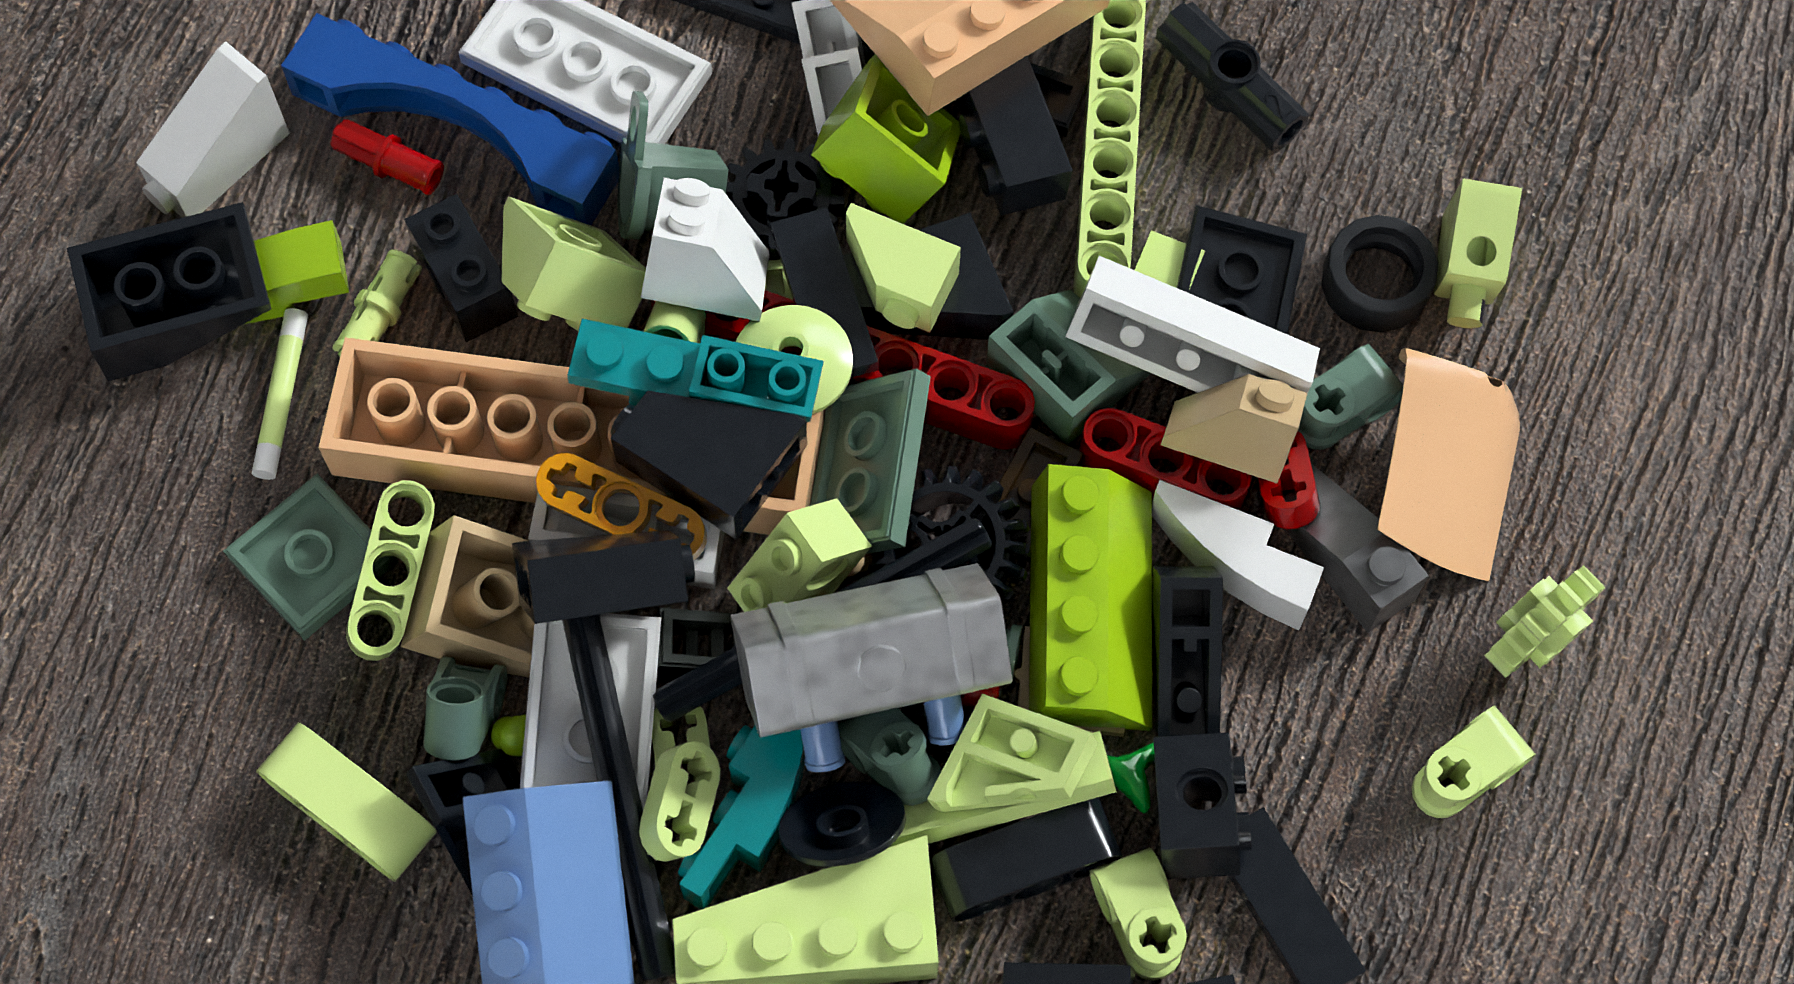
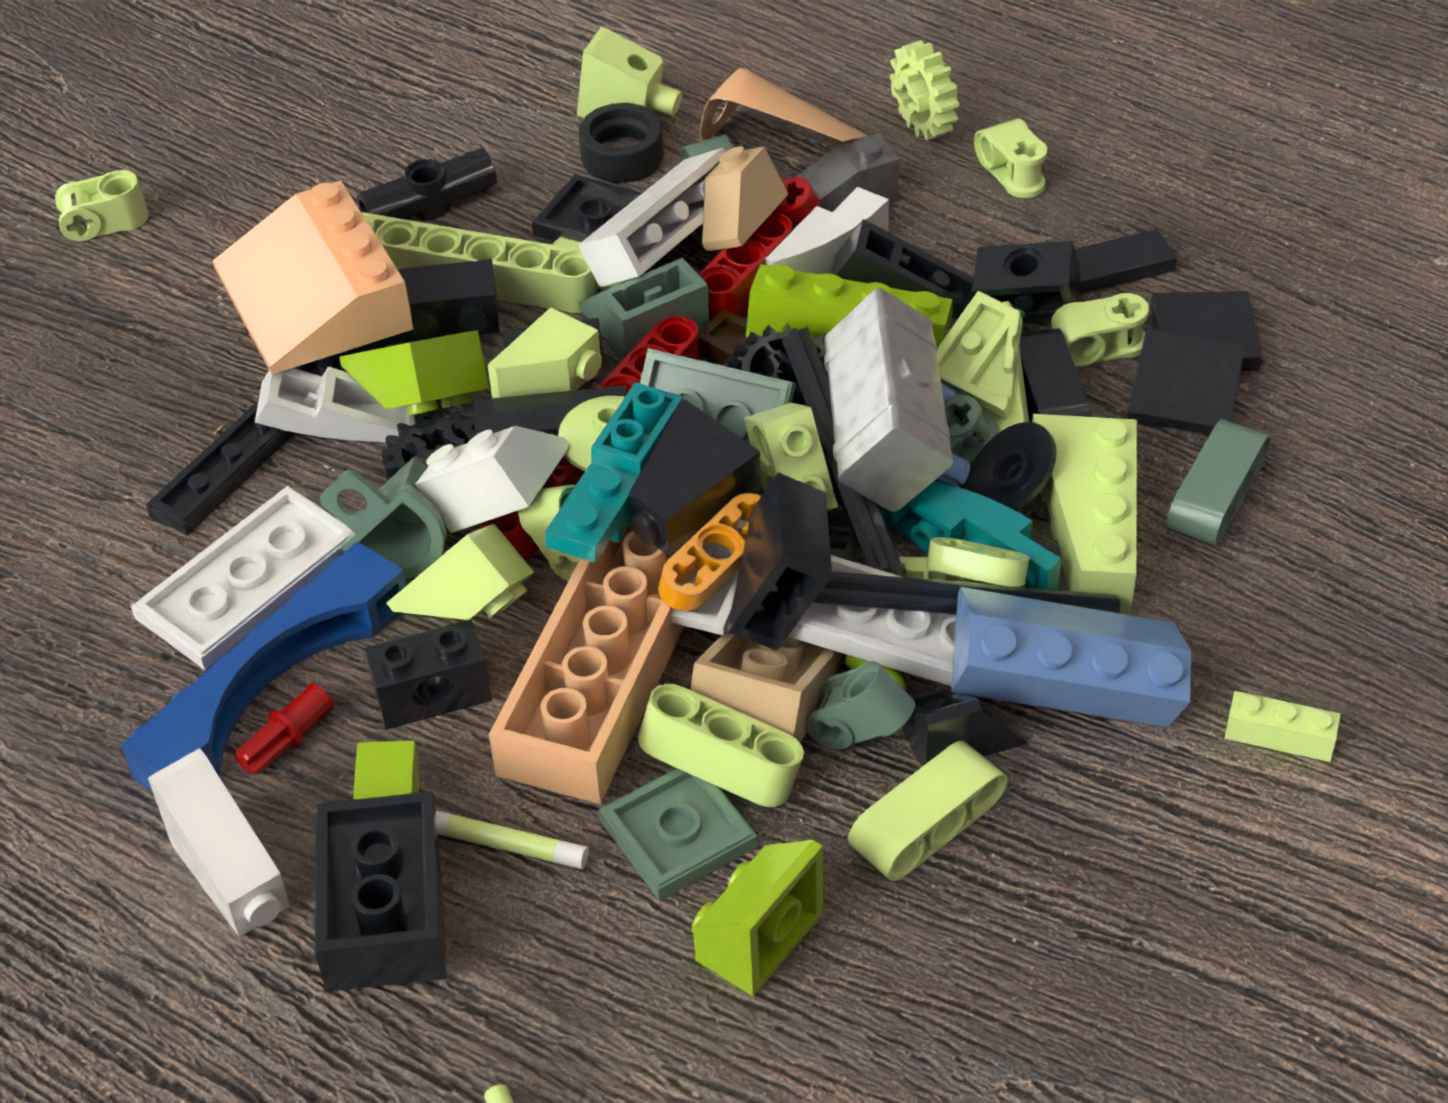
camera: 75 degrees left, 20 degrees down
yellowish green pin [333,250,422,356] -> none
none -> lime slope [692,840,823,996]

